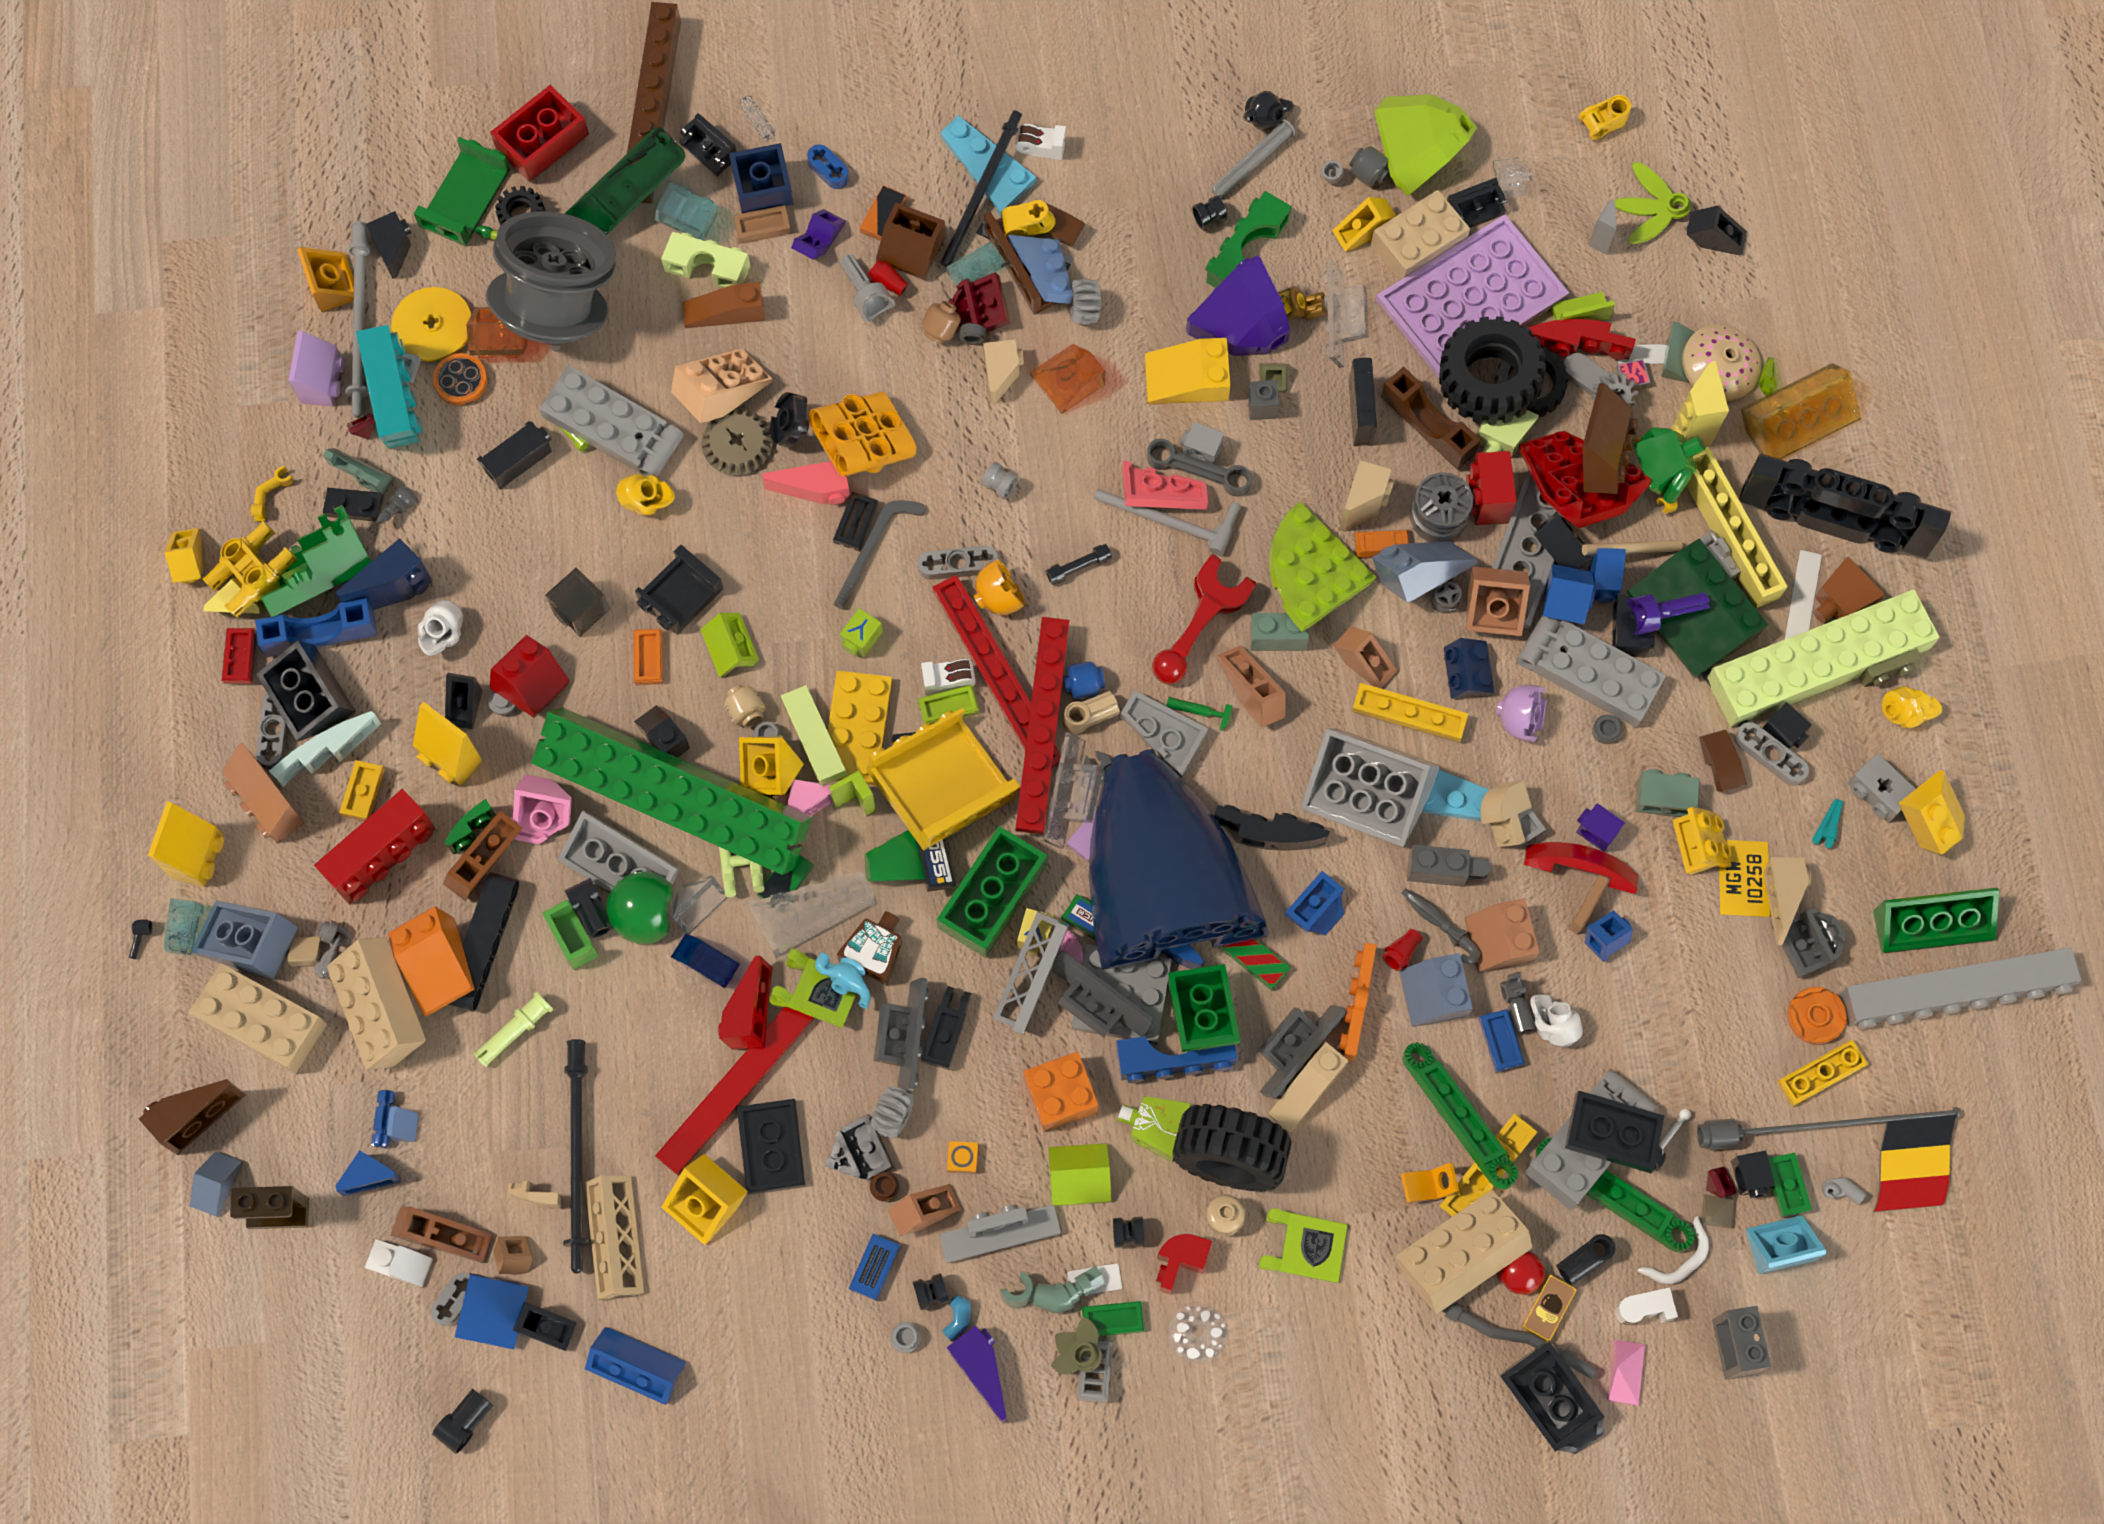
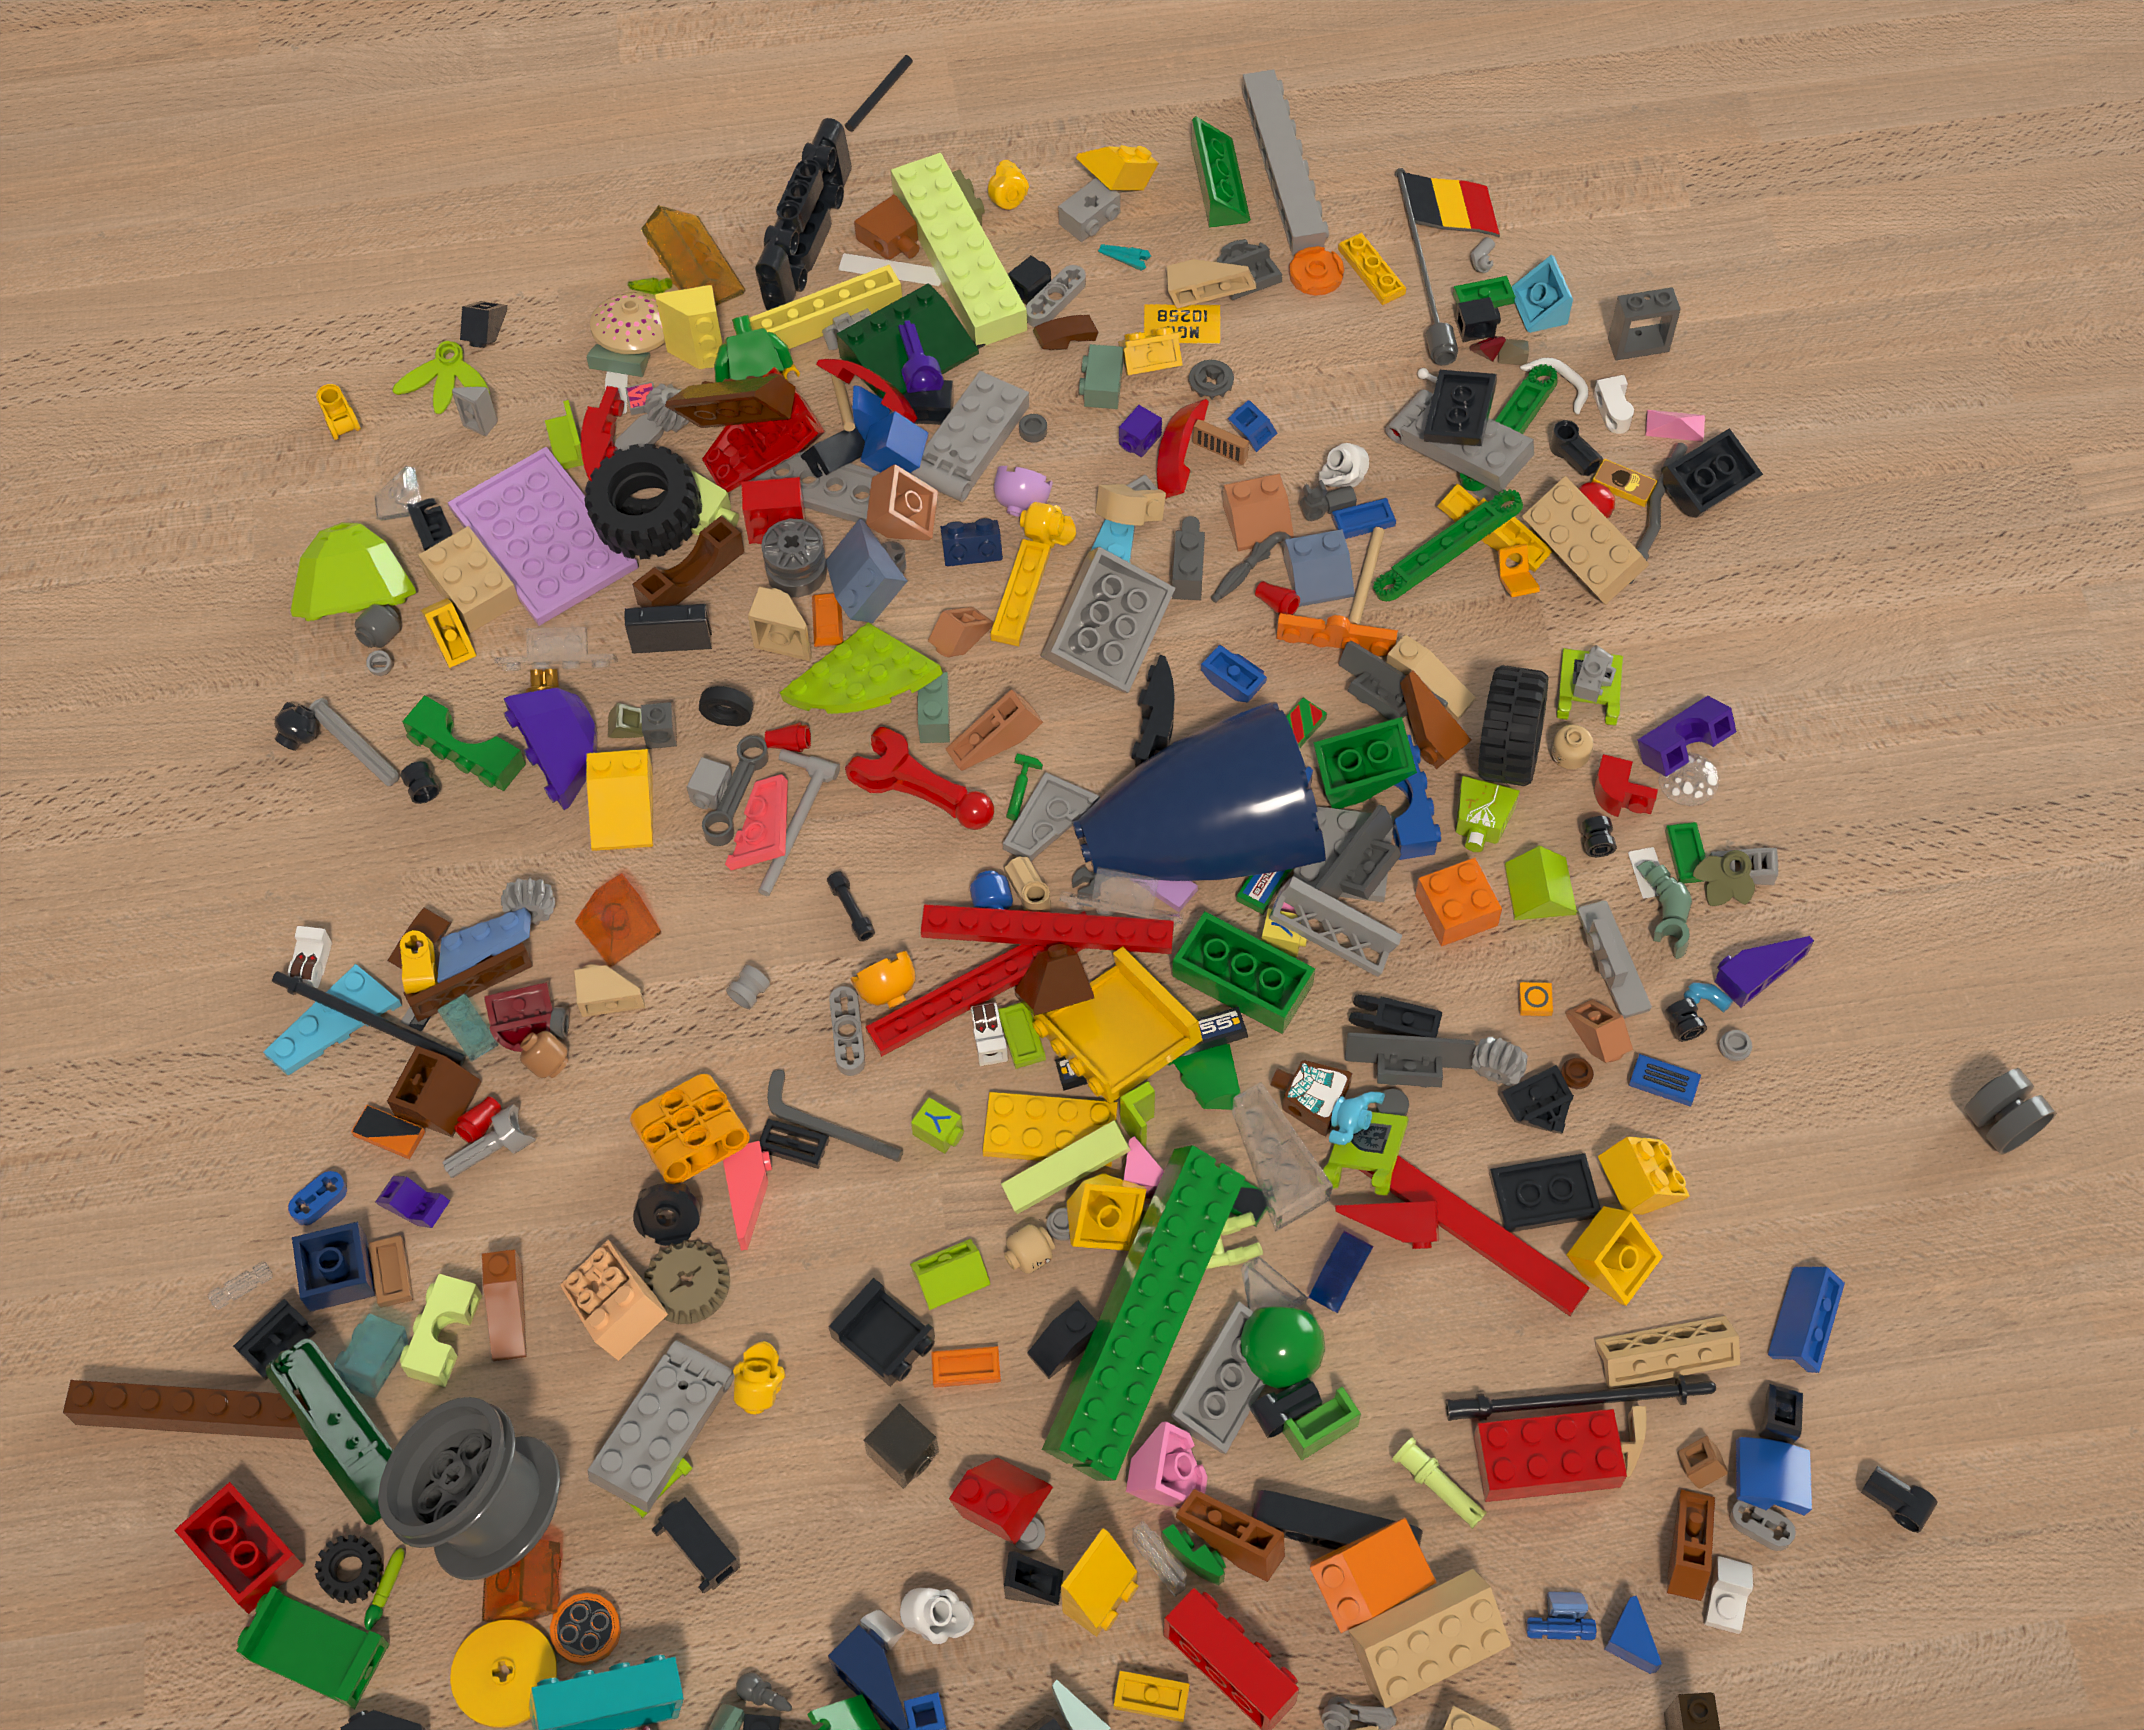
camera: 90 degrees left, 10 degrees down
none -> black tyre [699,686,753,727]
none -> red cone [765,722,811,752]
none -> red slope [816,359,917,423]
none -> black bar [845,55,913,132]
none -> white slope [860,1610,905,1651]
none -> reddish brown slope [1015,944,1094,1016]
none -> yellow head [1020,502,1076,549]
none -> clear plate [1132,1520,1187,1597]
none -> dark grey gear [1189,360,1234,400]
none -> tan bar [1349,527,1385,625]
none -> dark grey tile [1376,1089,1409,1116]
none -> dark orange slope [1400,670,1472,769]
none -> red brick [1474,1409,1627,1502]
none -> light grey piece [1573,645,1616,702]
none -> yellow slope [1598,1137,1690,1215]
none -> dark purple arch [1637,695,1737,777]

